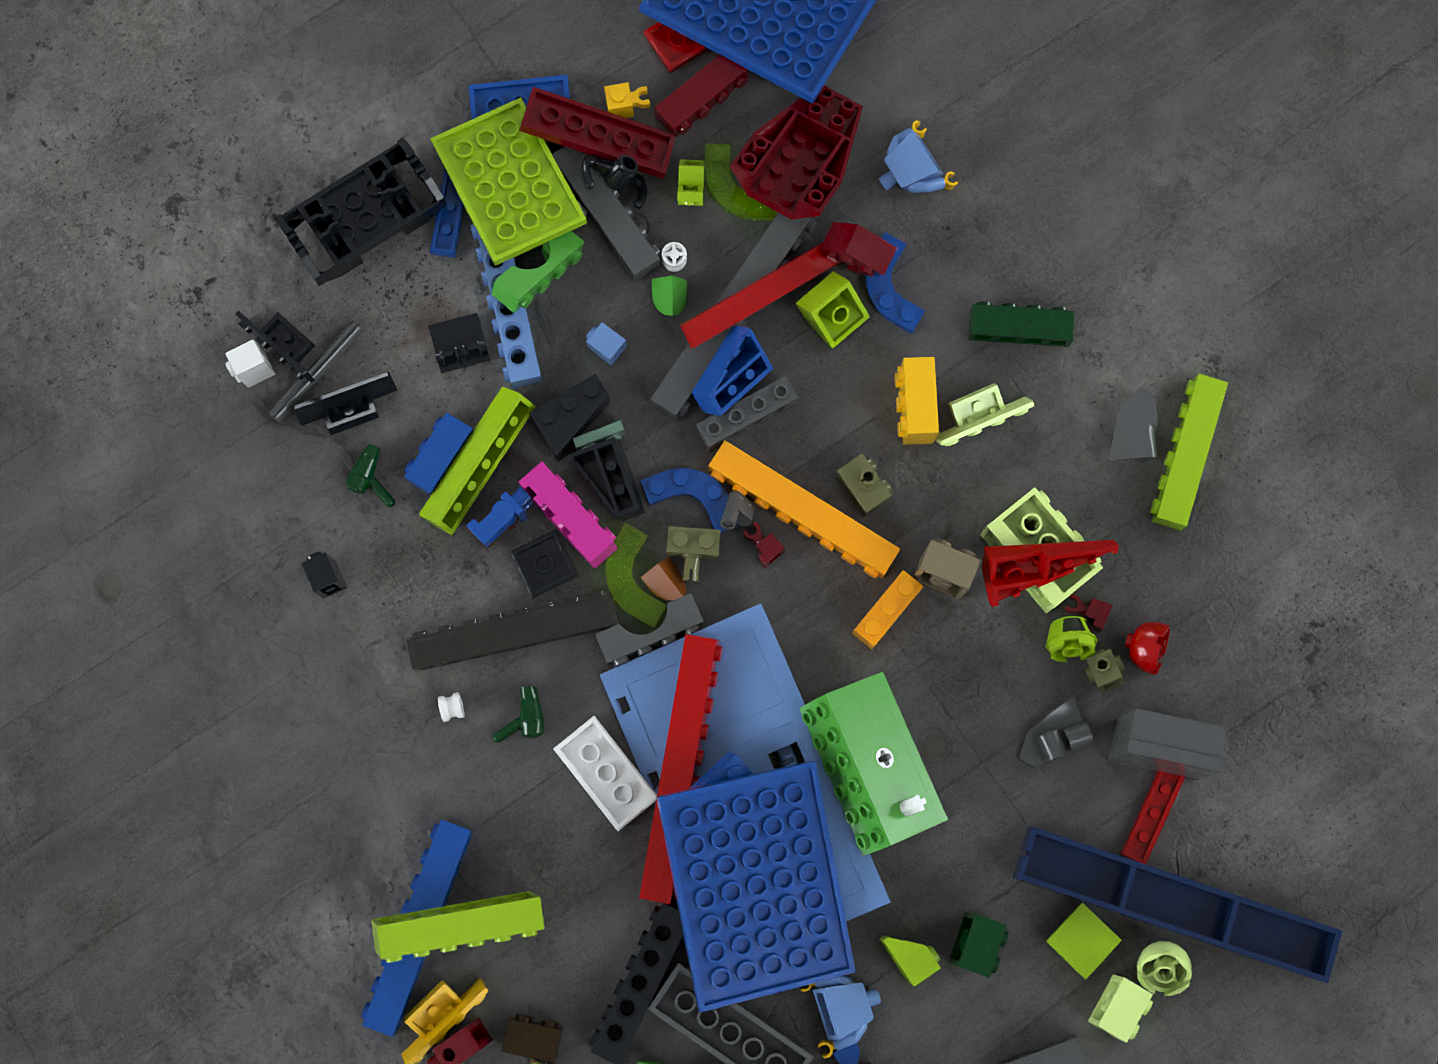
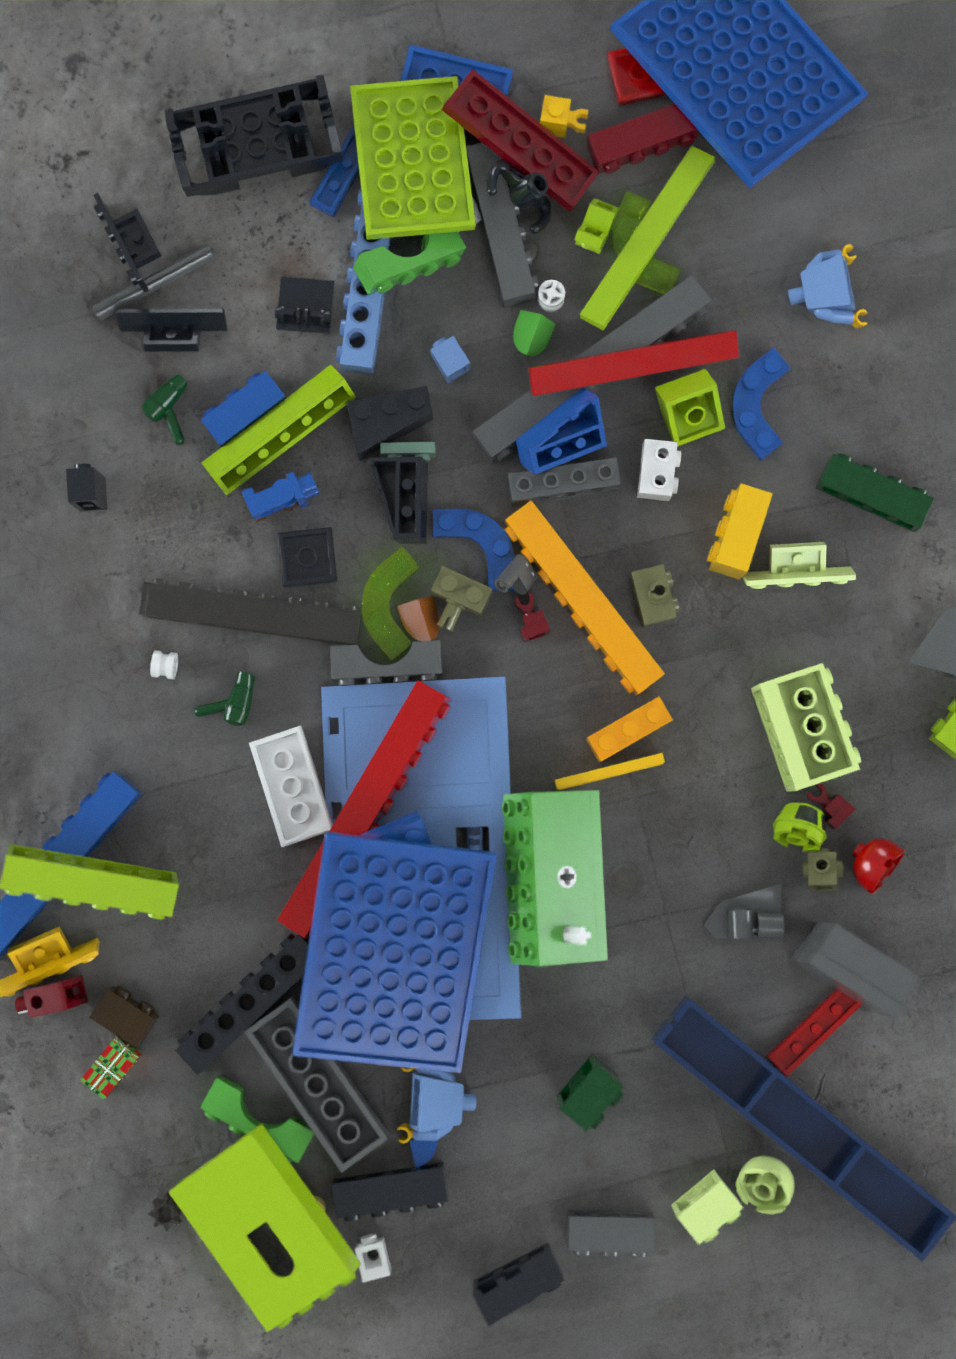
camera: 25 degrees right, 5 degrees up
white brick [225,340,275,388] -> none
dark pink wedge [519,462,618,569] -> none
dark red wedge [730,85,863,220] -> none
dark red brick [820,222,897,277] -> none
lime slope [878,936,941,987] -> none
dark tan brick [913,539,981,600] -> none
red wedge [982,540,1119,607] -> none
lime tile [1045,902,1122,979] -> none
none -> yellow tile [554,753,665,791]
none -> lime tile [580,146,715,331]
none -> white brick [637,439,681,501]

